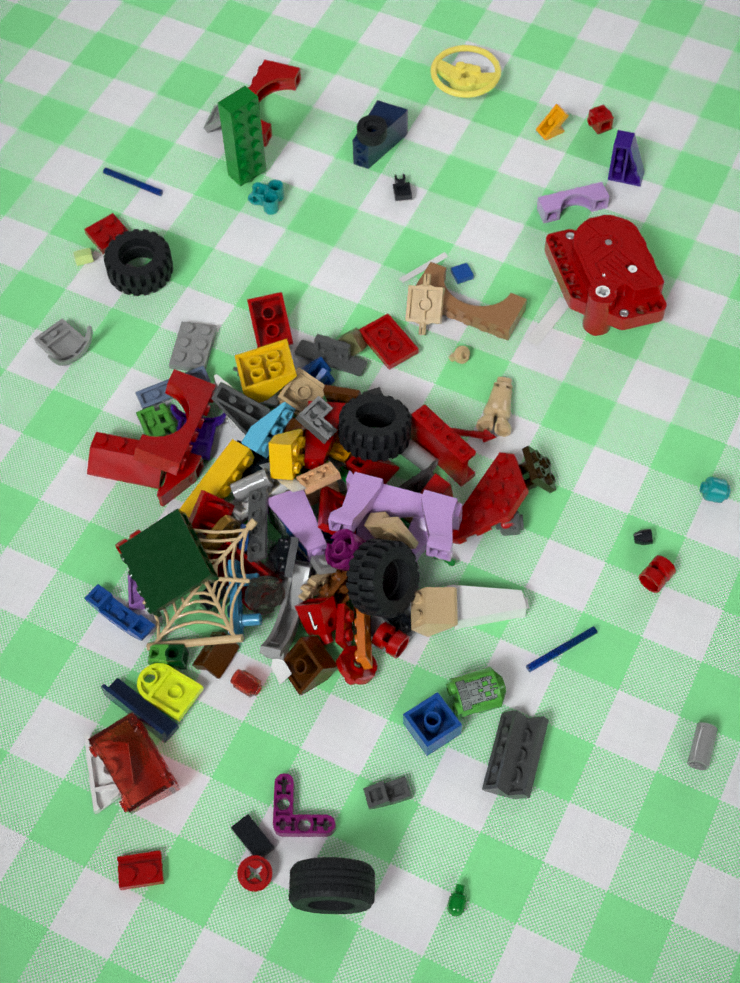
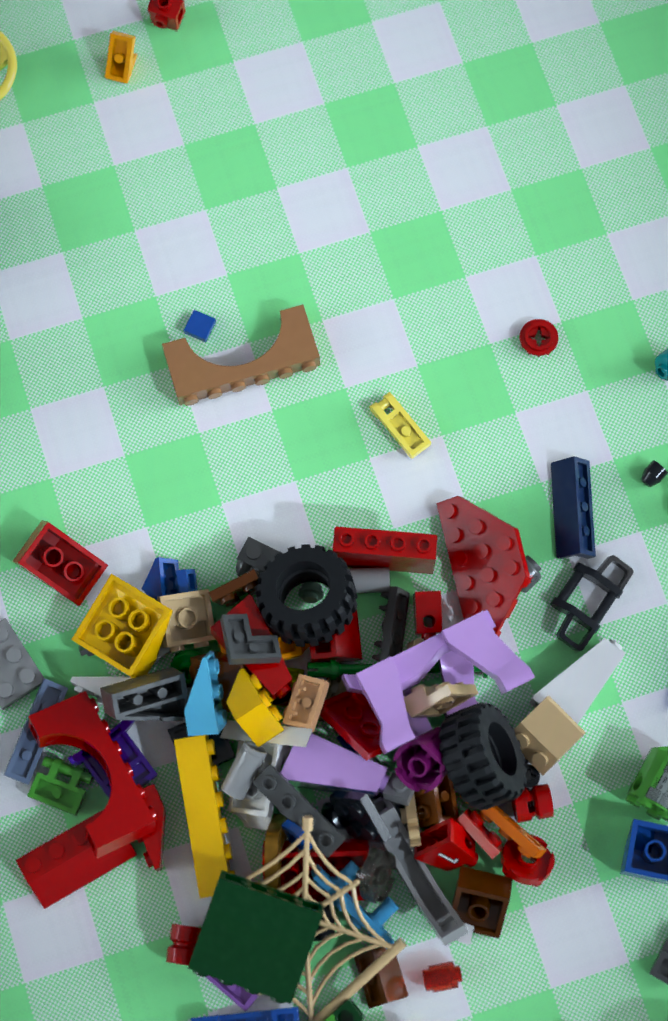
camera: 45 degrees left, 15 degrees up
red plate [189,490,235,536] -> none
dark grey bracket [295,334,367,377] -> none
olive panel [337,327,367,356] -> none
red plate [358,313,419,370] -> none
black plate [393,174,412,201] -> none
white sticker [399,252,449,283] -> none
tan plate [405,274,445,335] -> none
tan plate [448,346,470,364] -> none
red piece [450,427,496,443] -> none
tan piece [476,377,513,437] -> none
dark brown plate [519,446,556,493] -> none
white sticker [526,297,568,346] -> none
lavender arch [537,182,609,224] -> none
red piece [544,215,667,336] -> none
dark purple wedge [608,130,644,187] -> none
none -> light yellow plate [369,392,431,460]
none -> red gear [519,319,559,358]
none -> black bar [550,555,634,652]
none -> dark blue panel [551,456,596,559]

